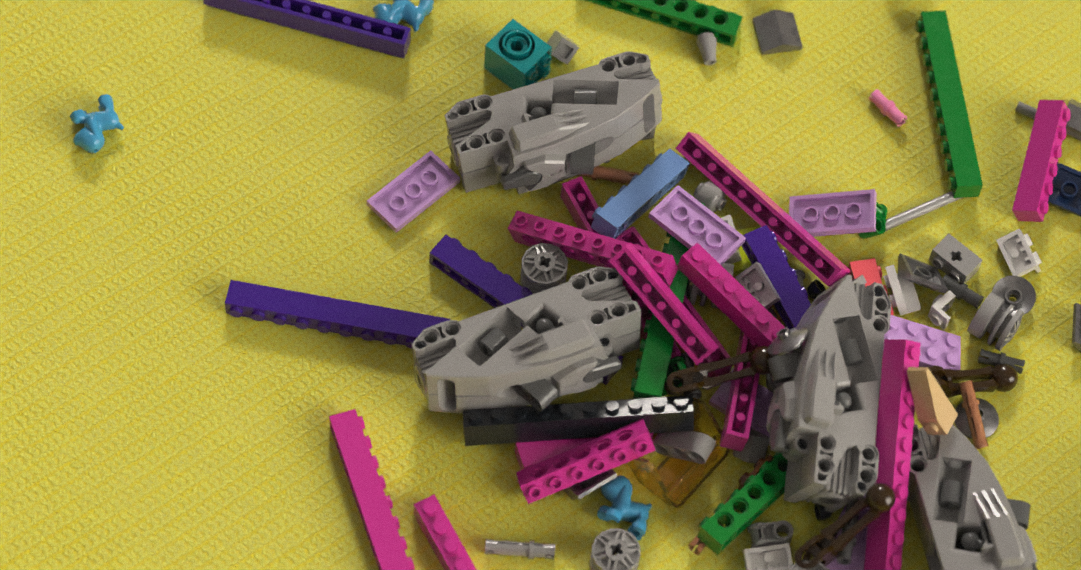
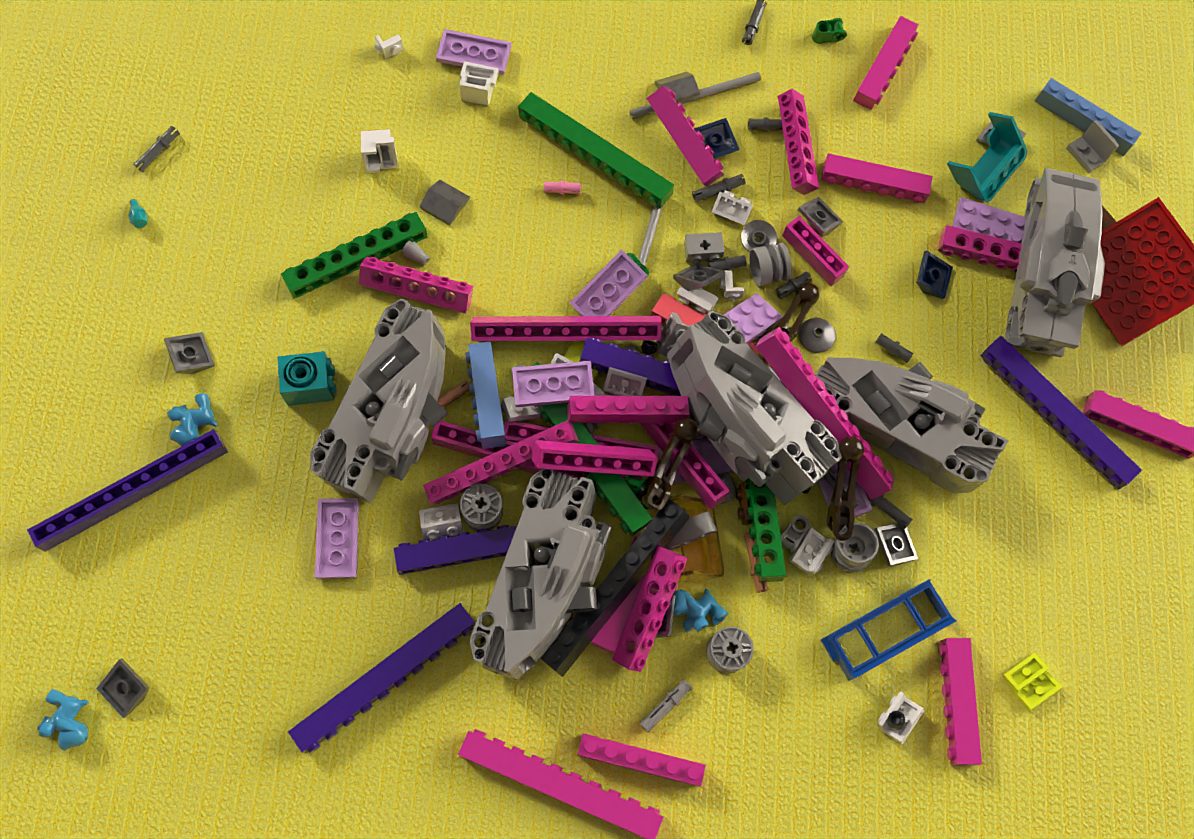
camera: 50 degrees left, 10 degrees up
light grey panel [547,30,579,65] -> none
light grey head [693,181,727,213] -> none
flat silver dish [768,327,809,357] -> none
tan slope [907,367,958,435] -> none
nougat pin [958,380,989,449] -> none
none -> flat silver slope [96,658,149,718]
none -> dark pink brick [359,257,474,314]
none -> white bracket [419,503,463,540]
none -> white bracket [500,396,541,422]
none -> dark grey pin [692,173,746,202]
none -> dark pink brick [782,216,849,287]
none -> dark grey pin [875,333,913,363]

